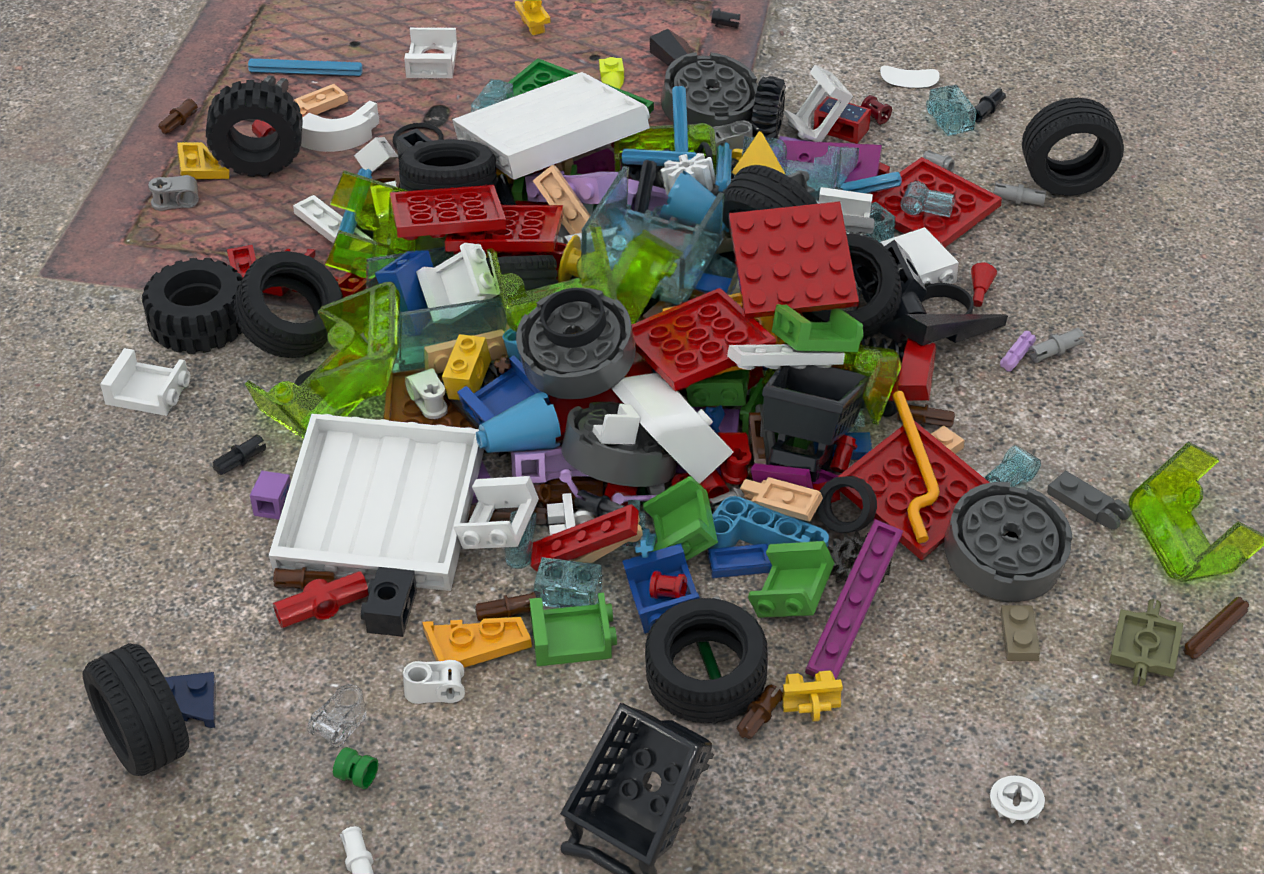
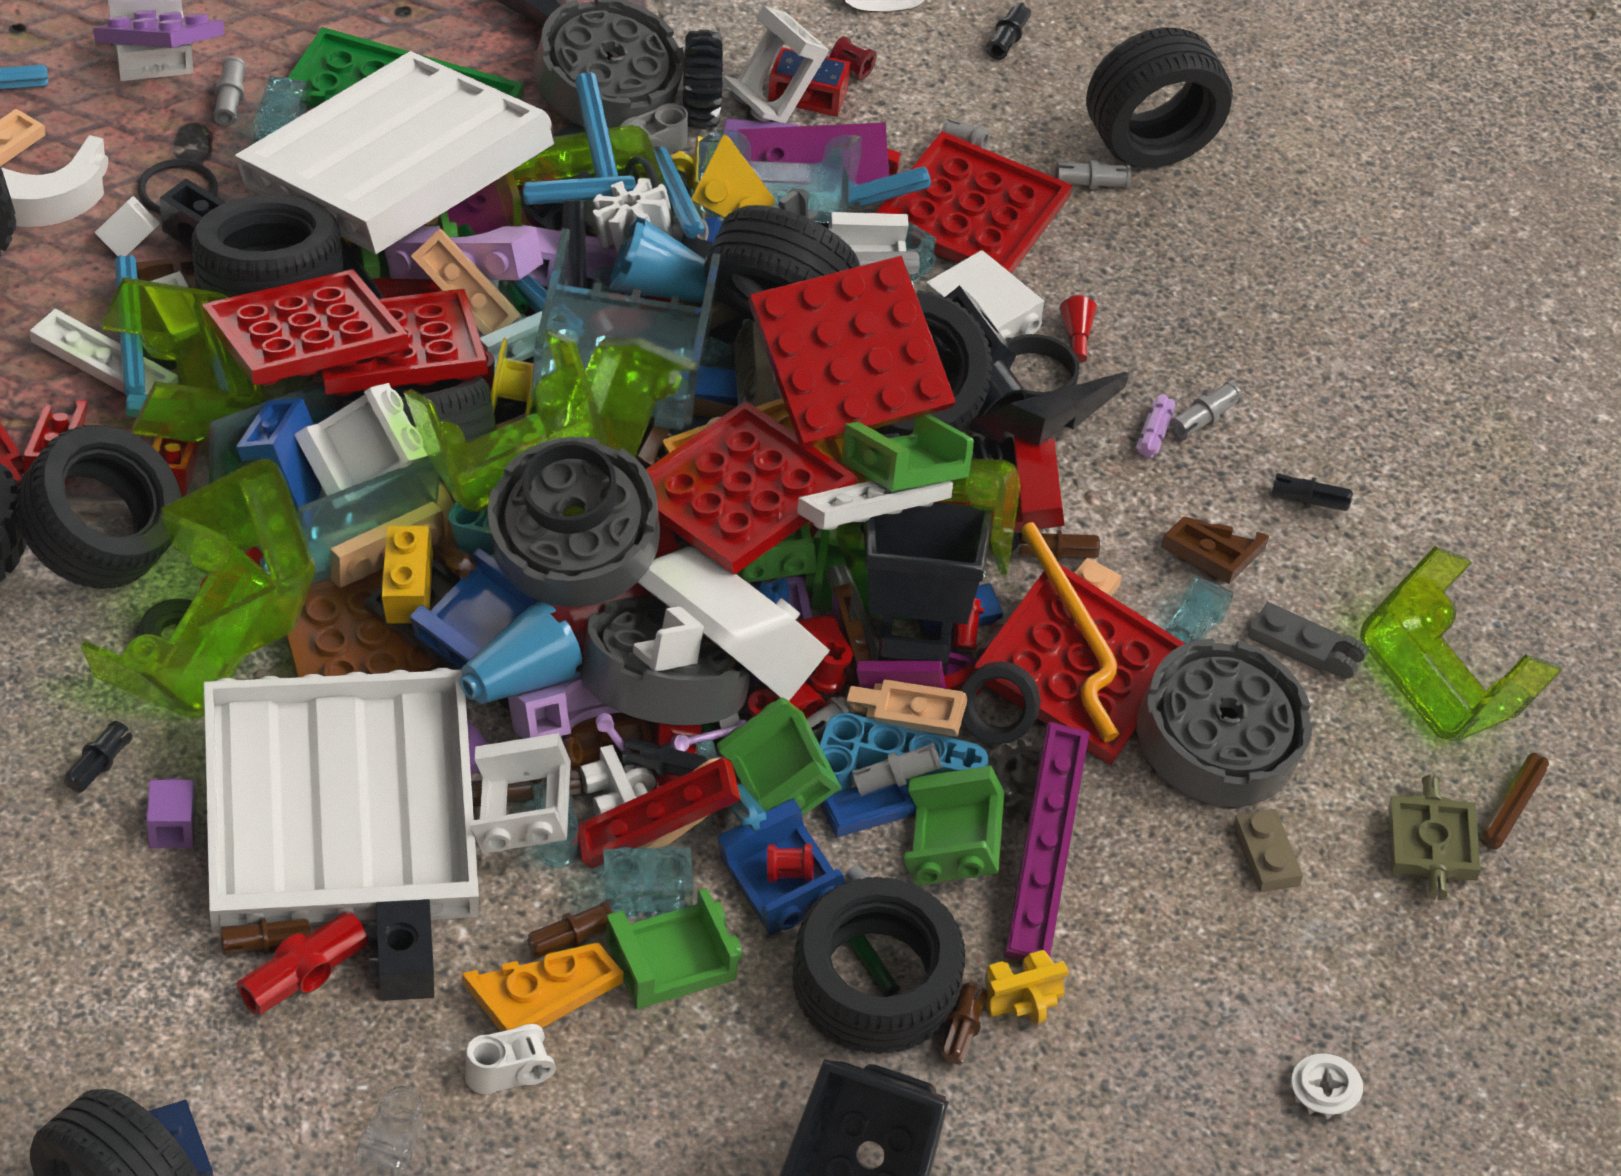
camera: 20 degrees left, 5 degrees up
white piece [405,368,448,419] -> none
neon yellow plate [599,57,624,89] -> none
clear light blue piece [900,181,955,217] -> none
clear light blue brick [926,84,976,136] -> none
none -> medium lavender plate [93,10,225,48]
none -> light grey pin [213,57,246,126]
none -> light grey pin [852,742,942,797]
none -> reddish brown wing [1161,516,1269,584]
none -> black axle [1272,473,1353,511]

